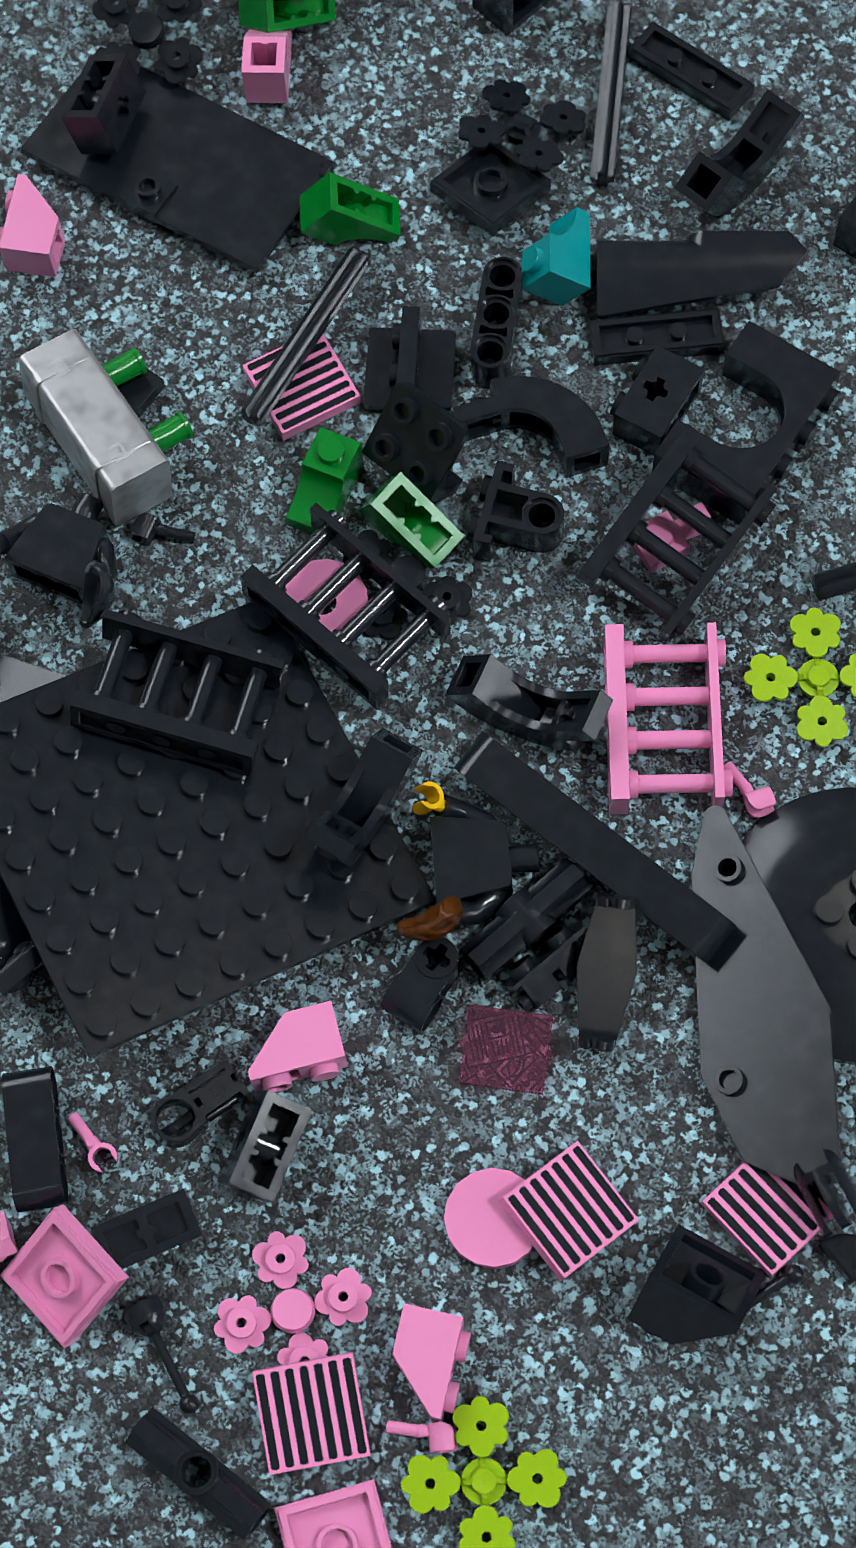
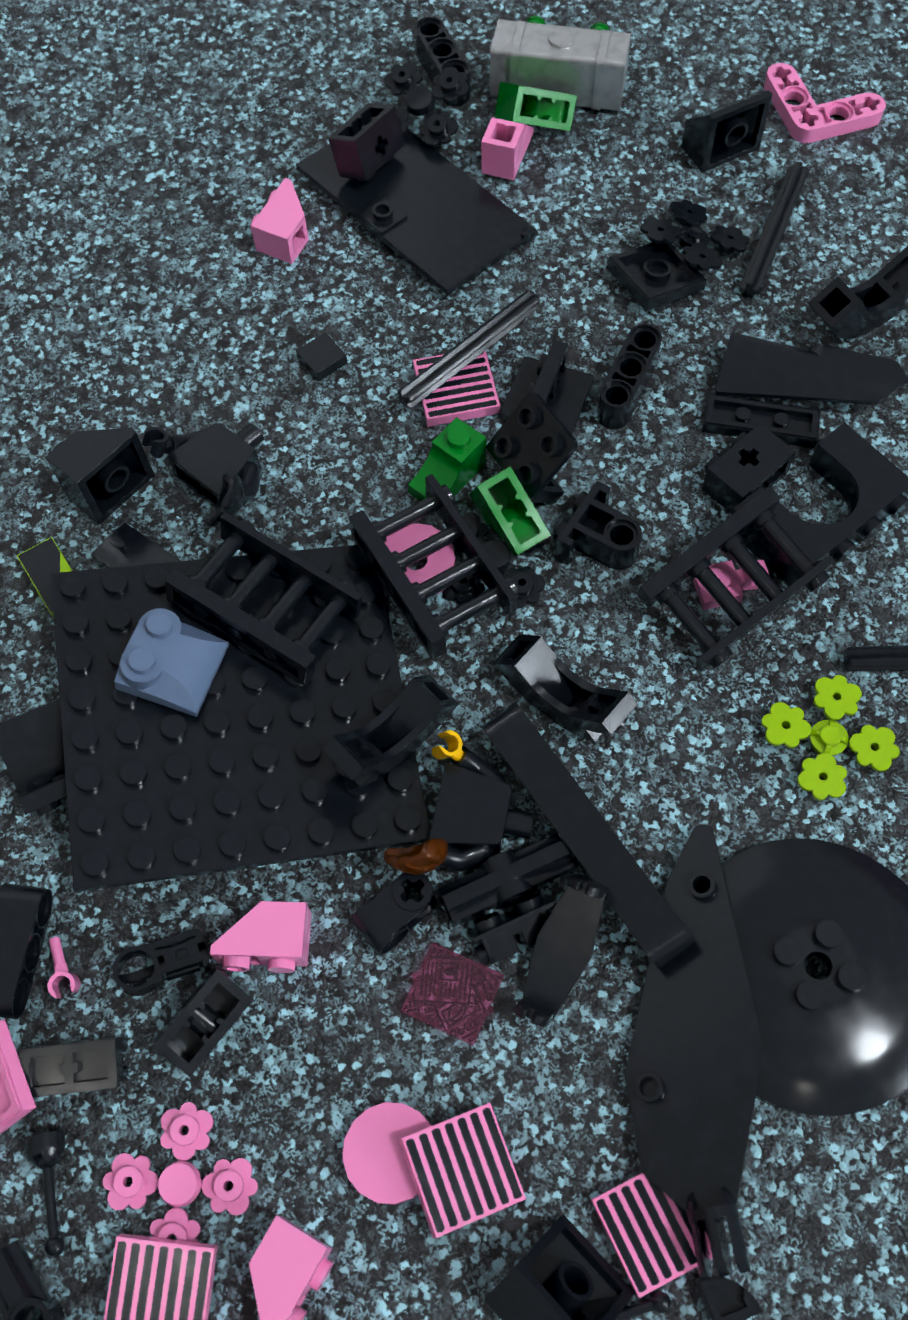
camera: 15 degrees right, 5 degrees down
flat silver piece [18,329,193,526] -> none
black hand [130,513,196,546] -> none
green arch [300,172,401,246] -> none
black arch [453,376,609,478] -> none
teal arch [521,207,590,306] -> none
bright pink fence [603,622,733,815] -> none
black tile [628,22,755,121] -> none
bright pink hand [724,761,776,818] -> none
none -> sand blue slope [114,608,229,717]

